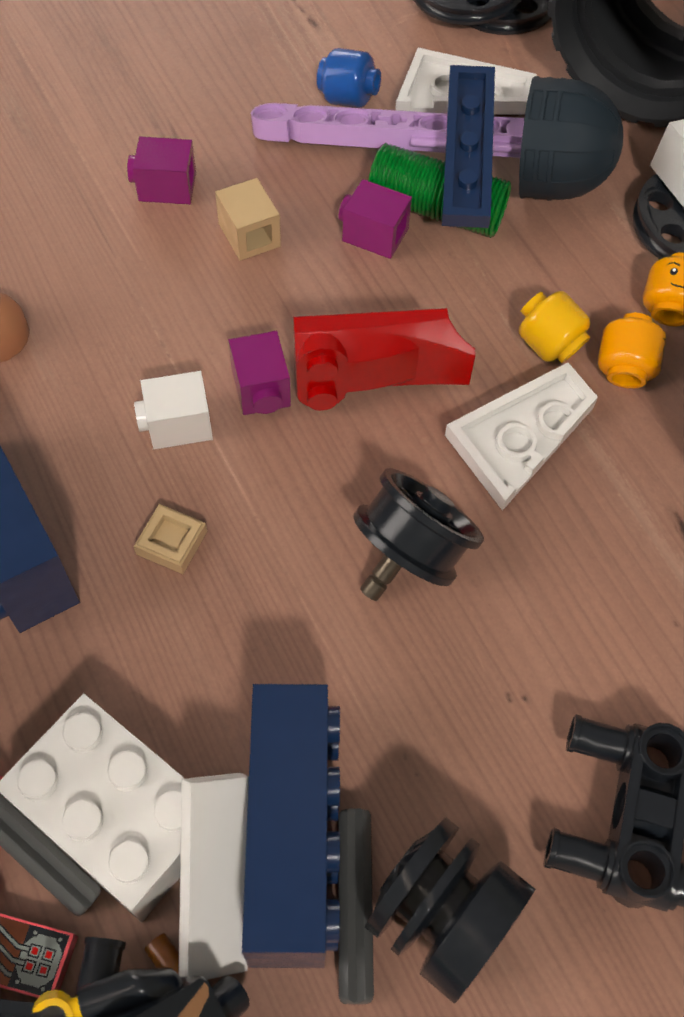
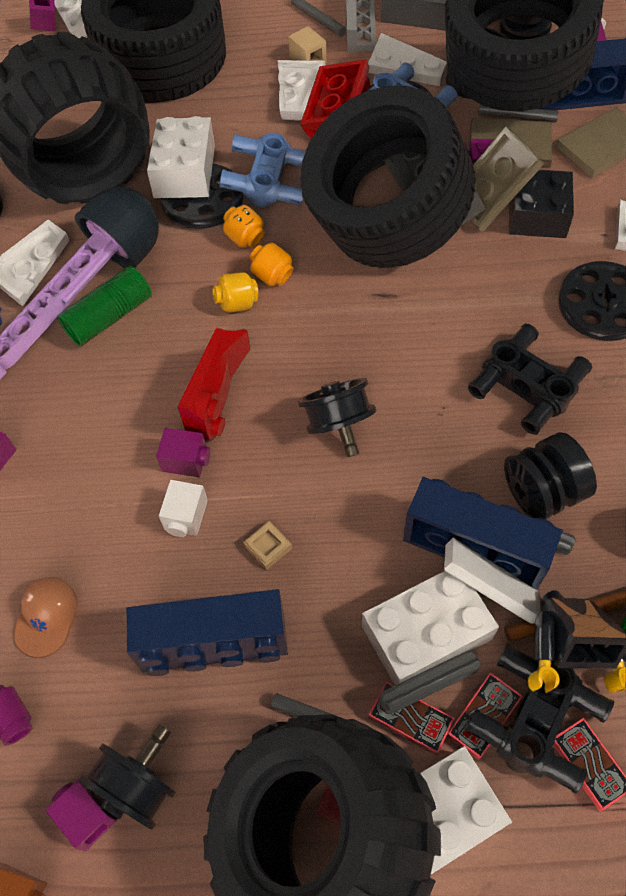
camera: 60 degrees left, 0 degrees up
tan brick [215,178,281,261] -> none
magenta brick [338,179,412,259] -> none
dark blue plate [442,65,495,228] -> none
white wing [445,362,598,511] -> none

